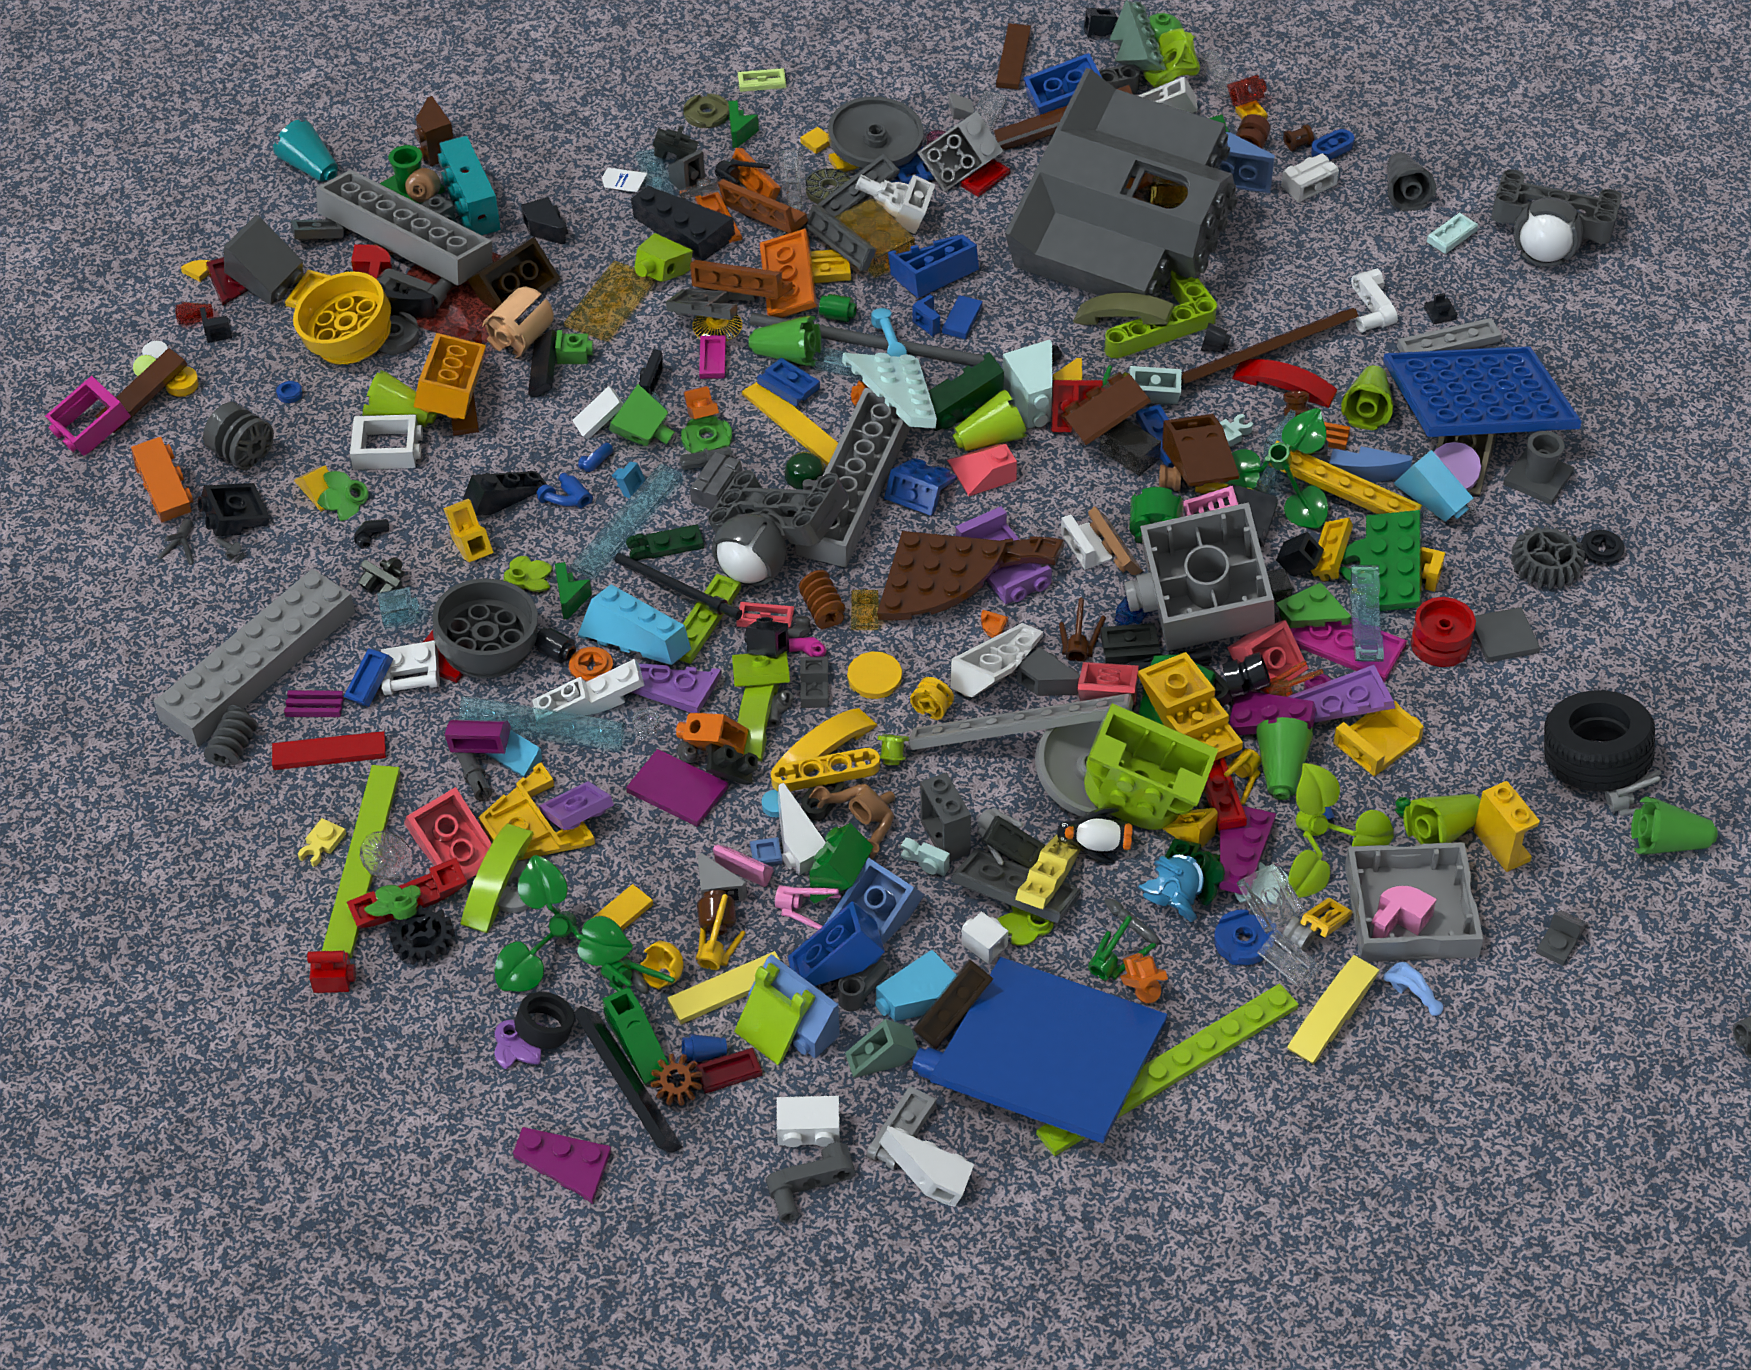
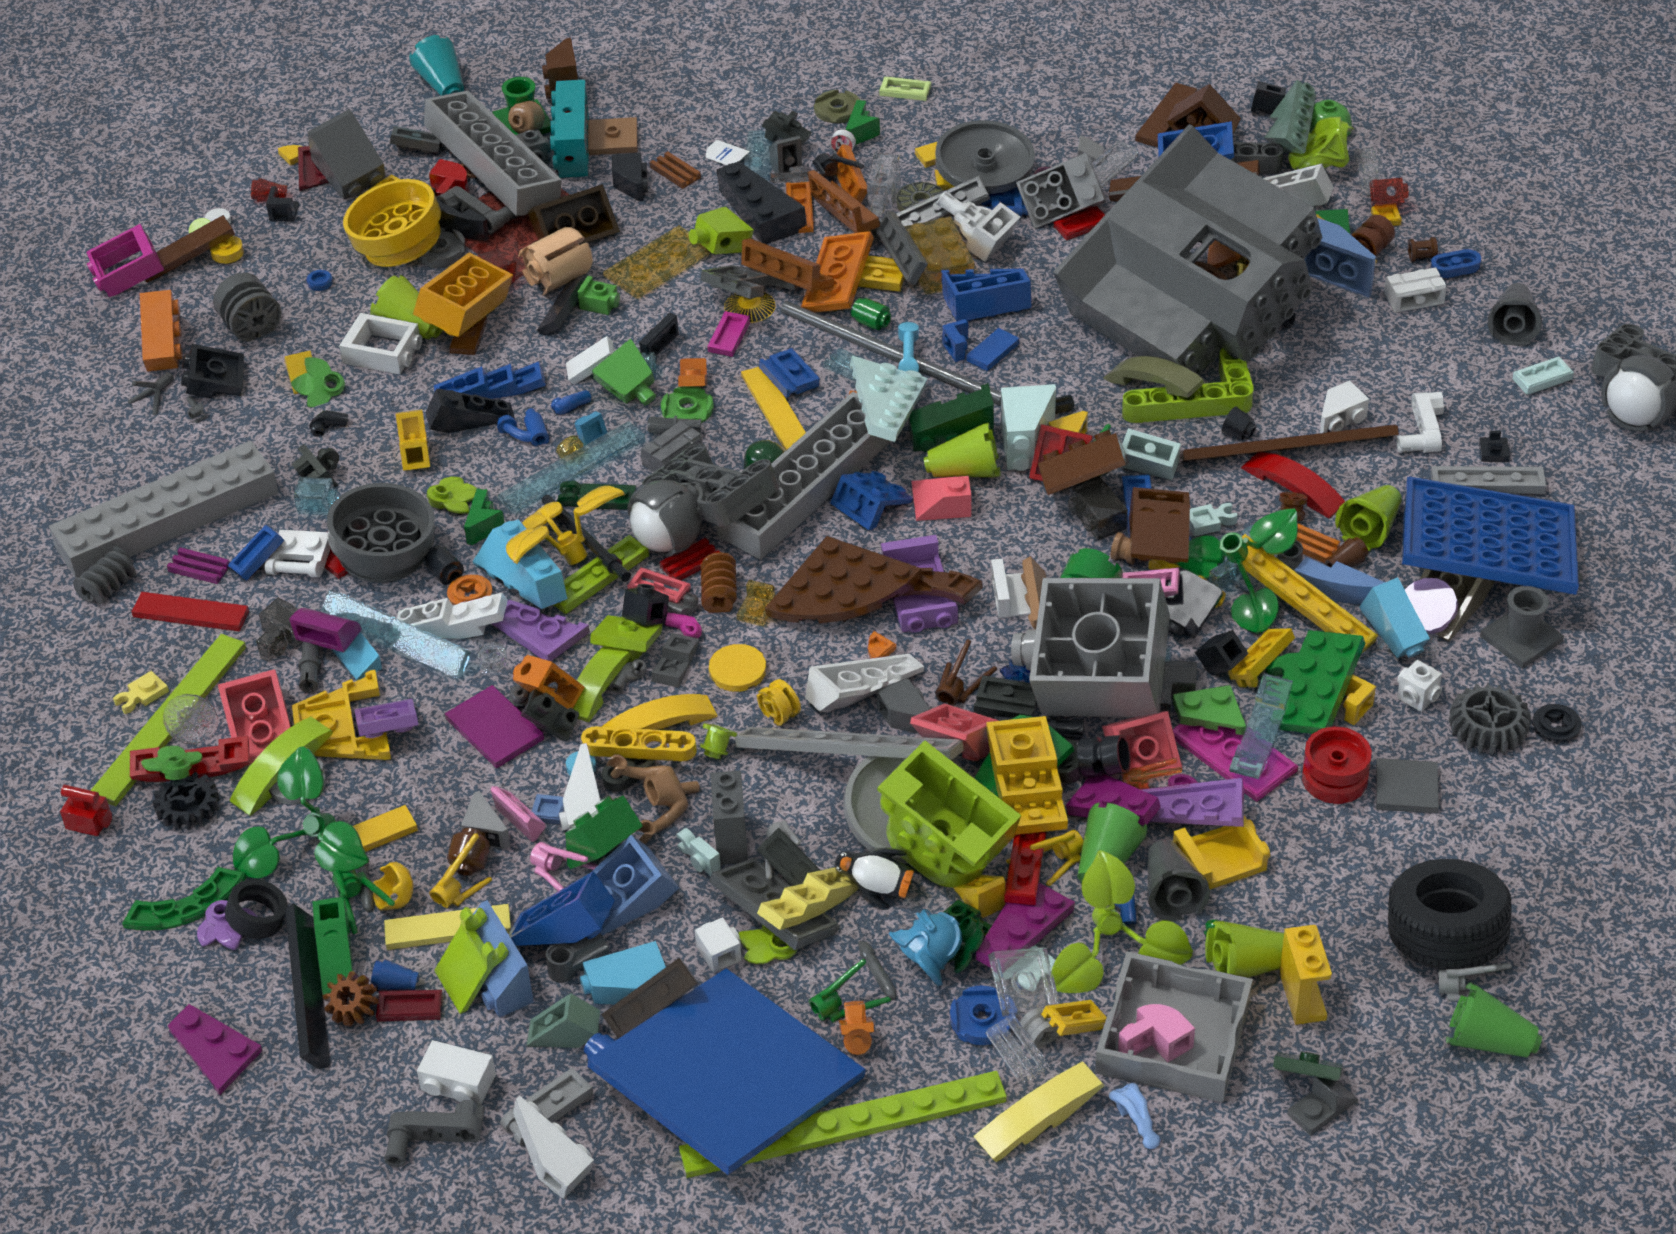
camera: 20 degrees right, 5 degrees down
bright green cone [748,316,821,366] -> none
none -> green tile [122,867,247,931]
none -> clear smoke brick [256,597,303,663]
none -> blue slope [434,361,546,399]
none -> yellow plant [506,486,625,565]
none -> clear yellow tile [556,435,584,461]
none -> medium nougat plate [588,117,638,155]
none -> dark orange tile [650,151,701,189]
none -> red tile [659,537,720,580]
none -> white tile [830,130,856,152]
none -> dark grey cone [1147,840,1210,921]
none -> reddish brown brick [1166,84,1241,134]
none -> dark green plate [1273,1051,1343,1081]
none -> white slope [1320,380,1369,433]
none -> reddish brown cone [1325,537,1369,568]
none -> white brick [1397,660,1442,712]

